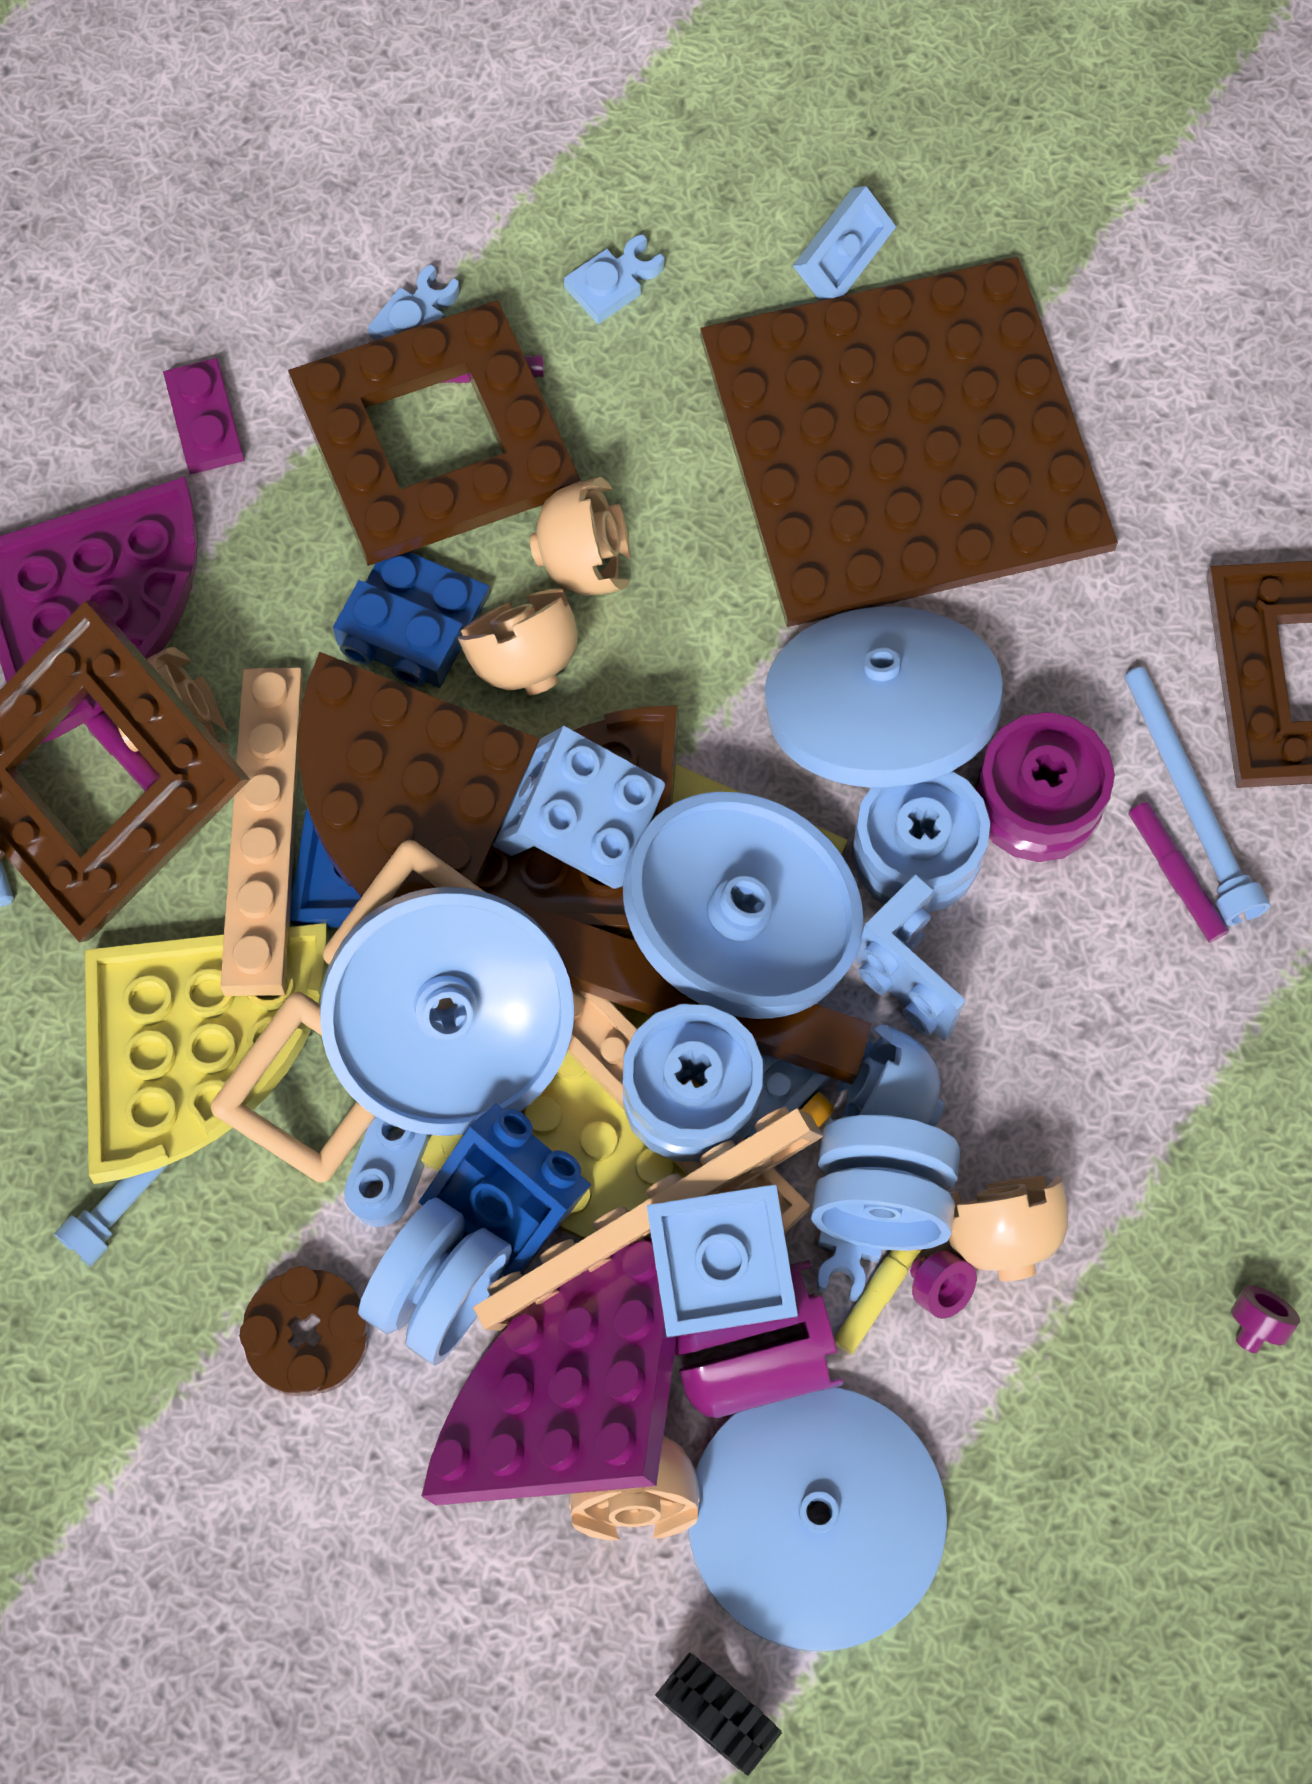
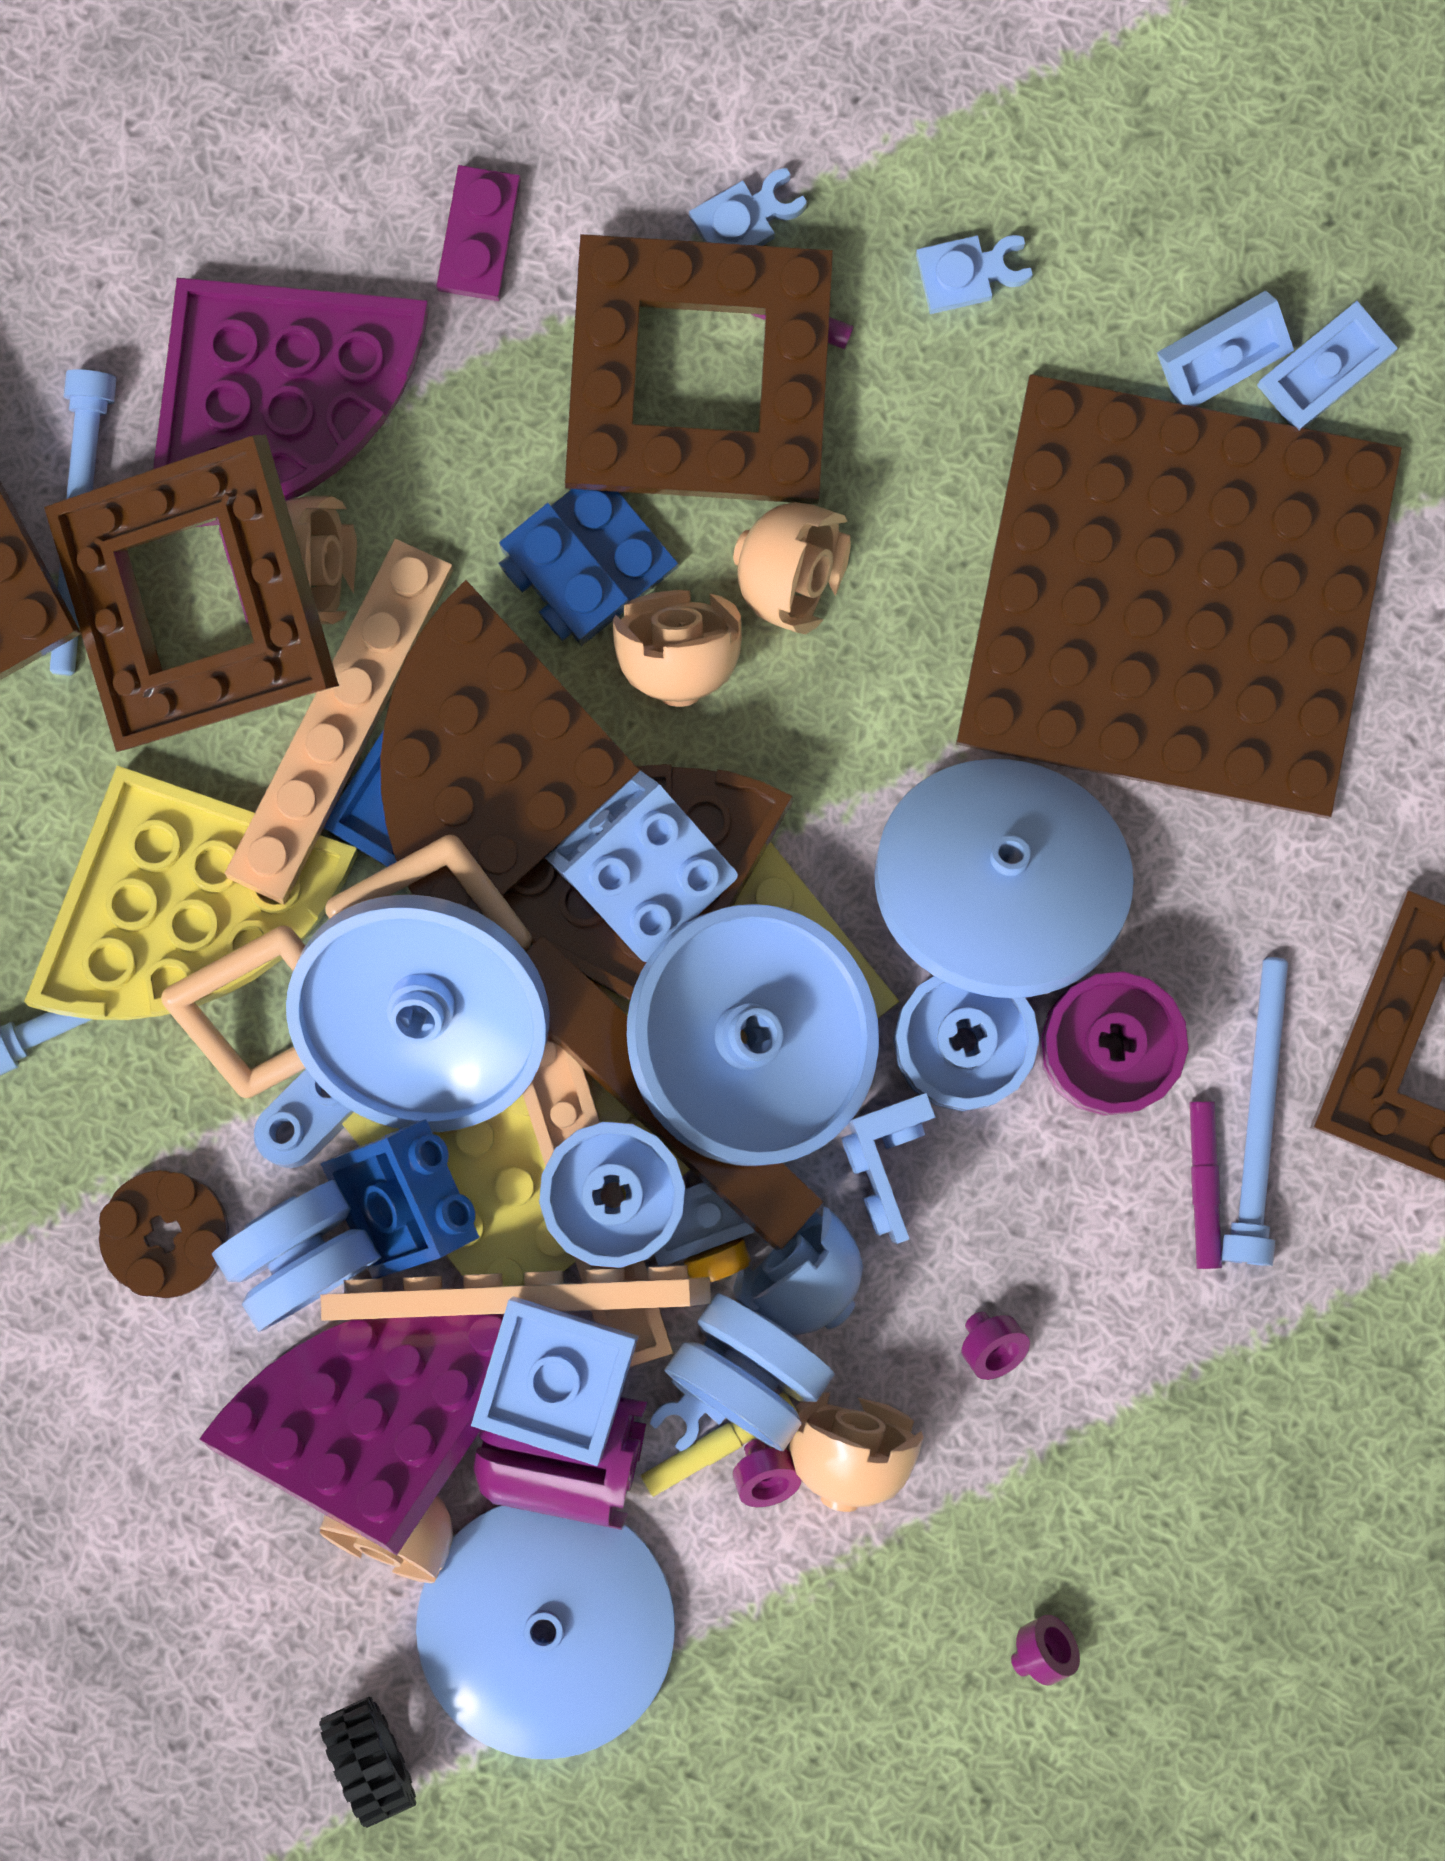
camera: 30 degrees right, 15 degrees up
none -> magenta tile [961,1311,1030,1380]
none -> light blue plate [1257,301,1398,430]

